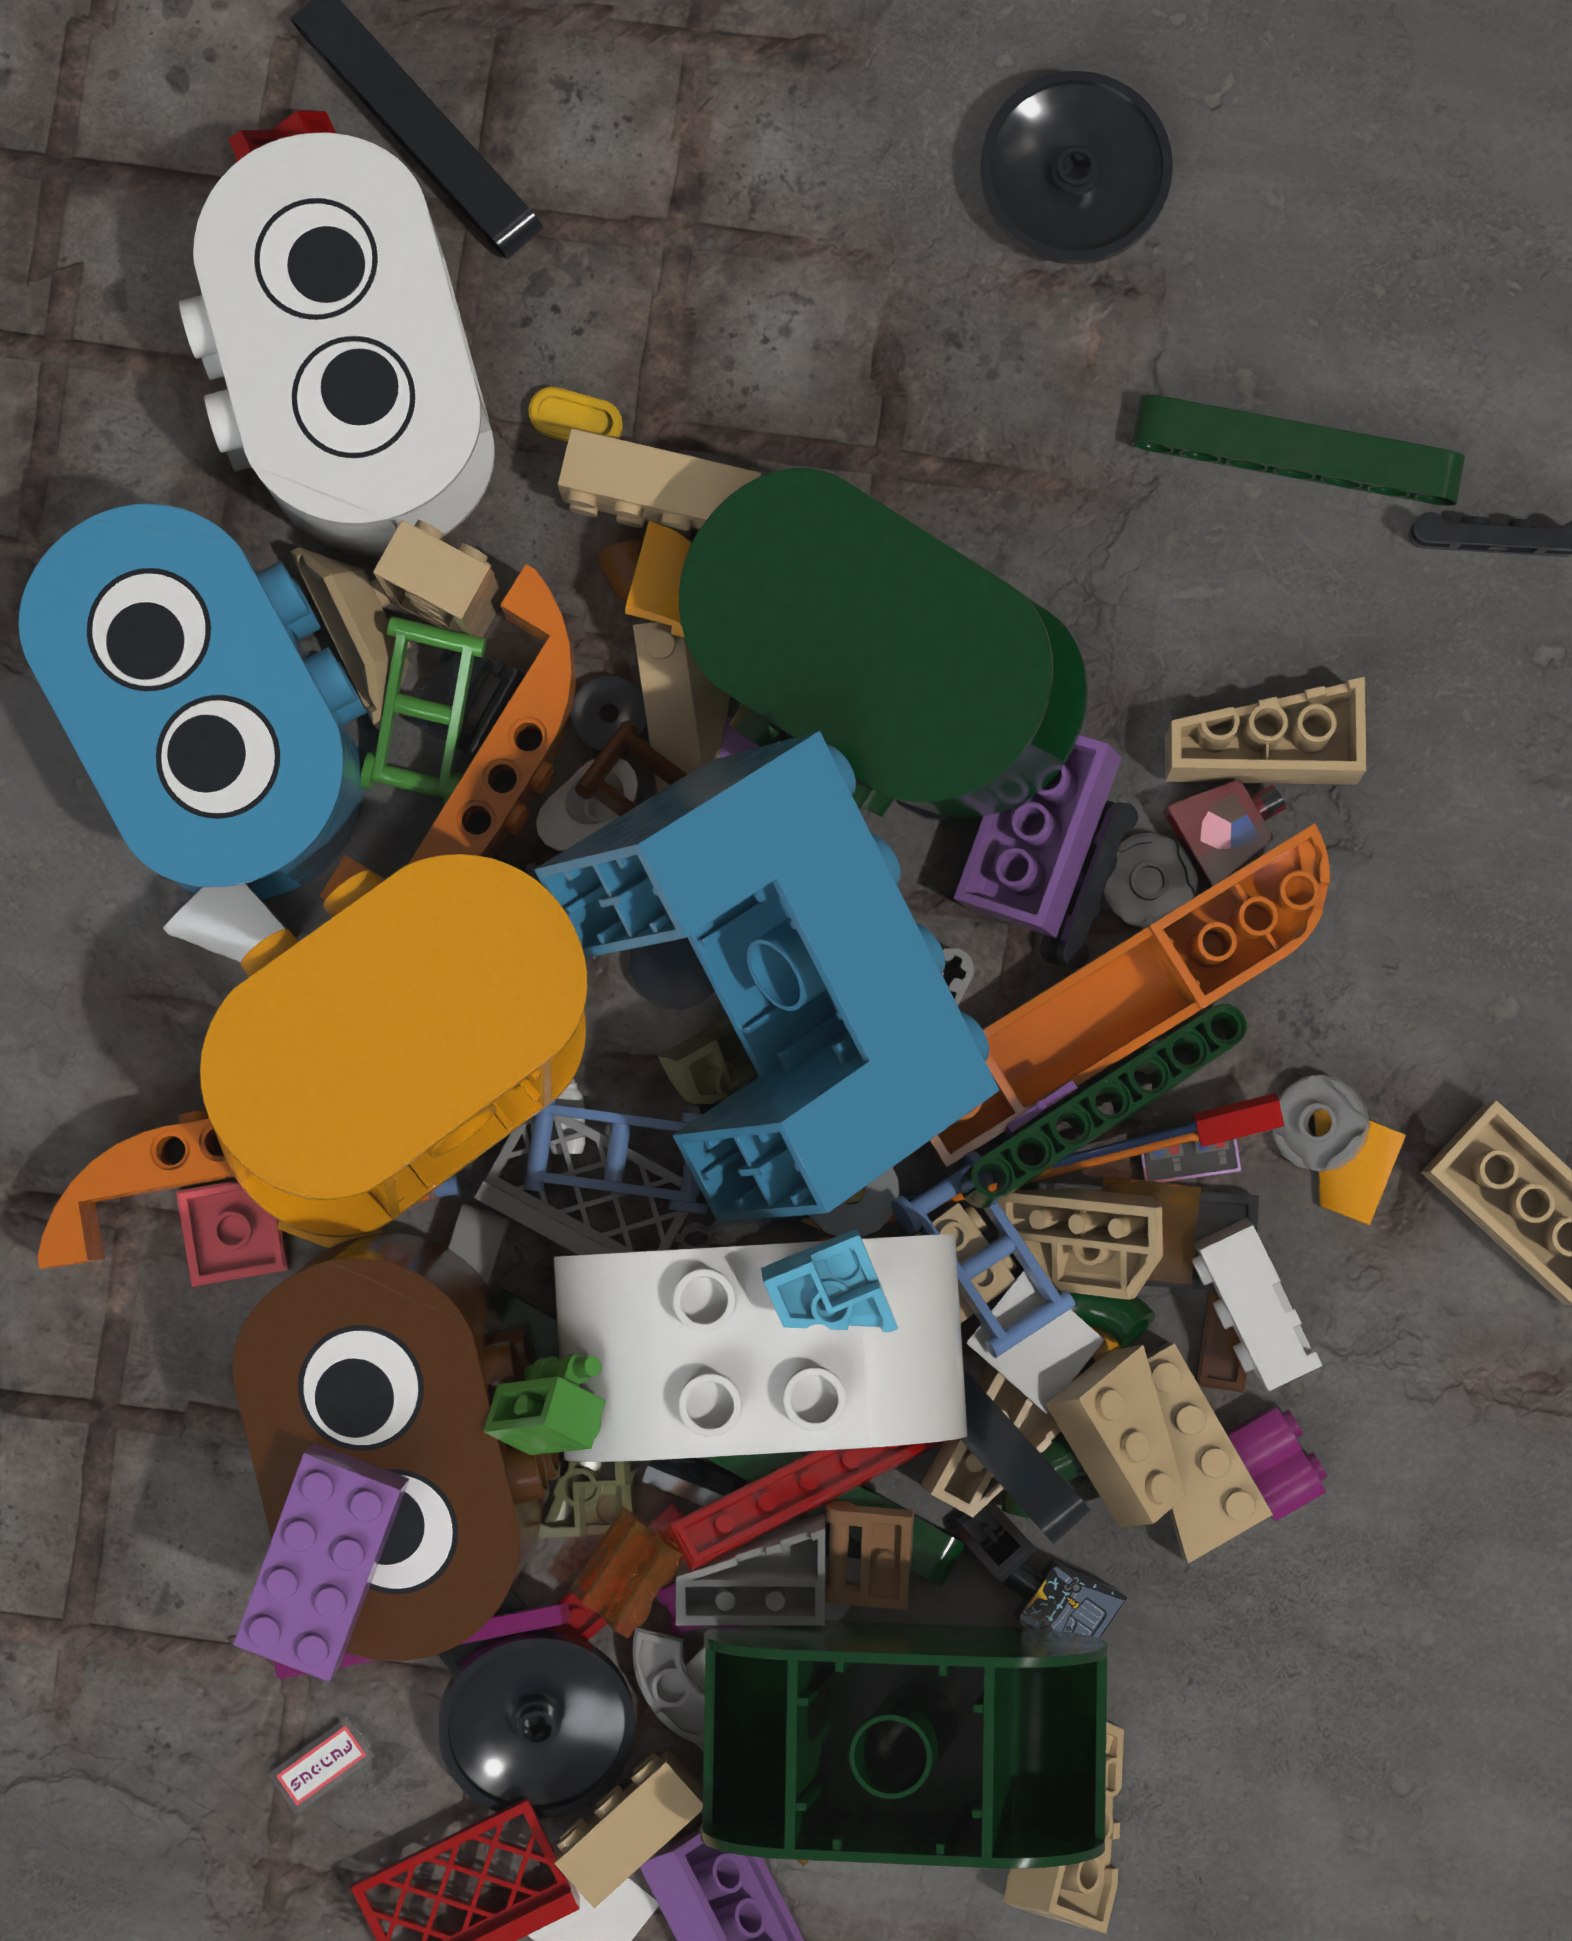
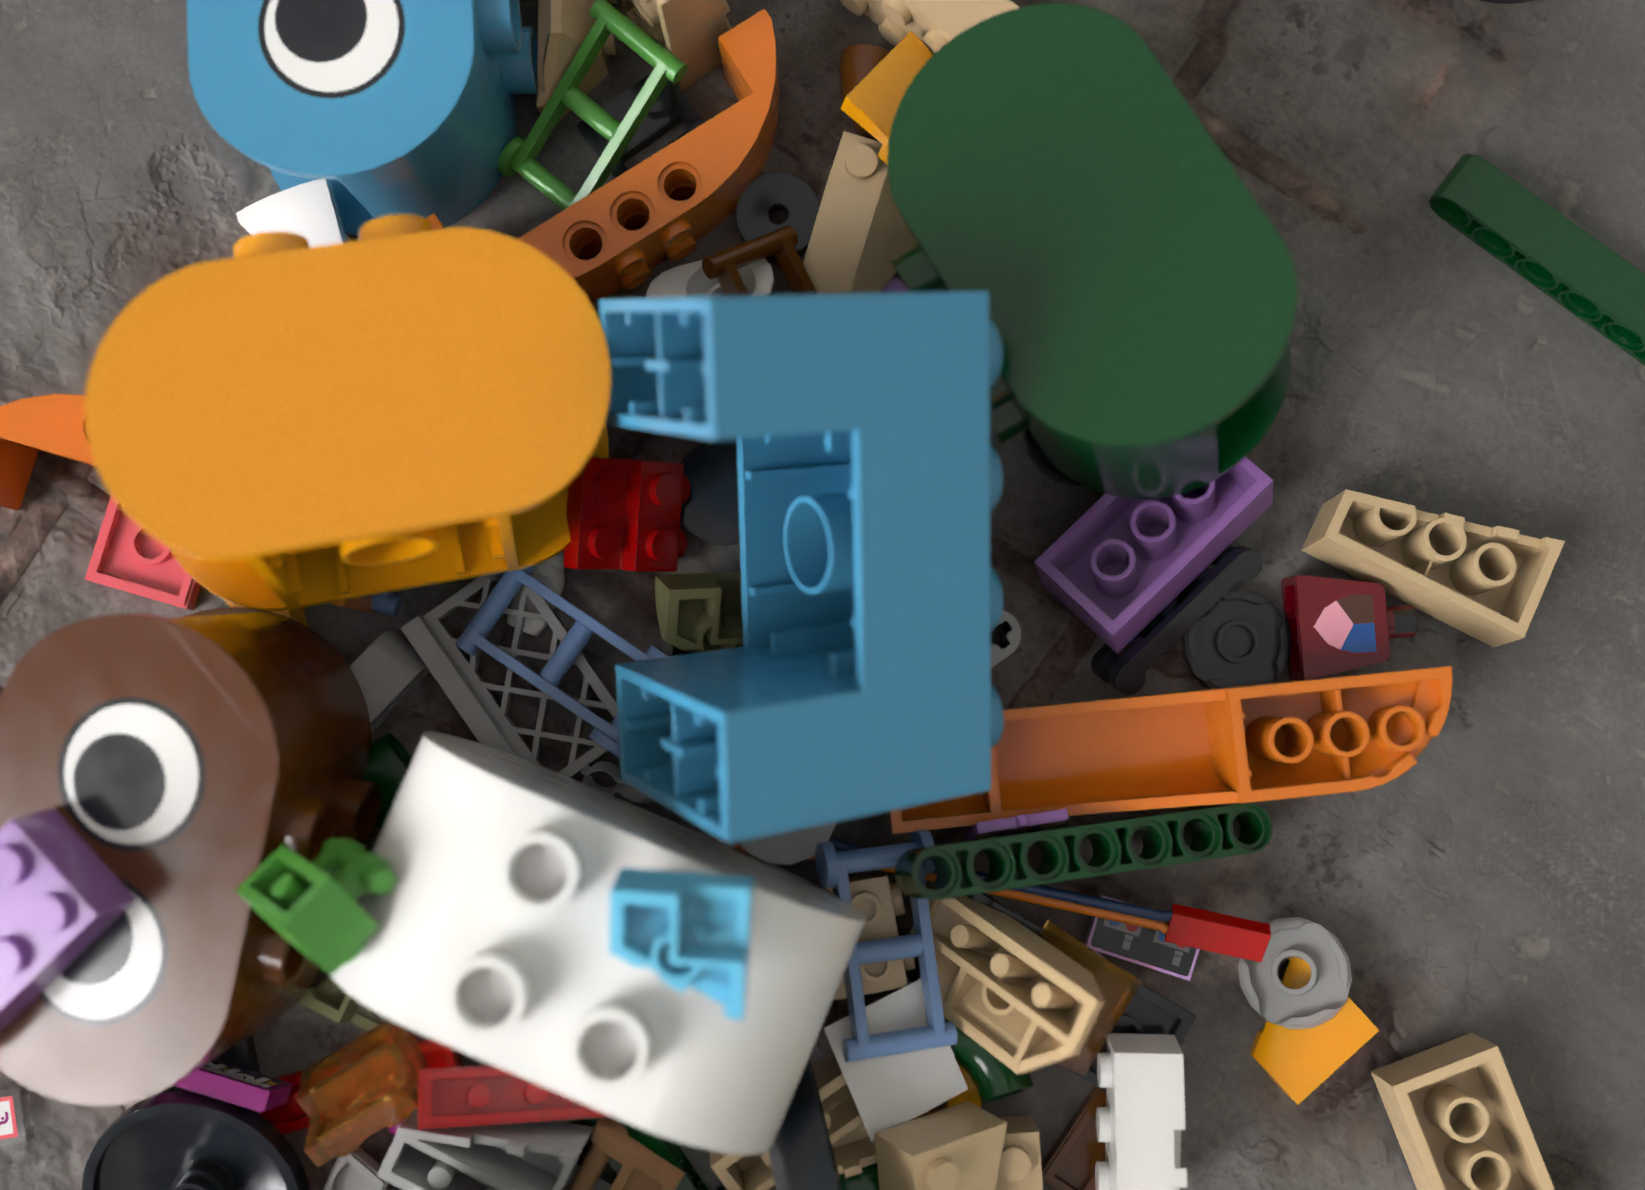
camera: 30 degrees right, 0 degrees up
none -> red plate [563,457,690,572]

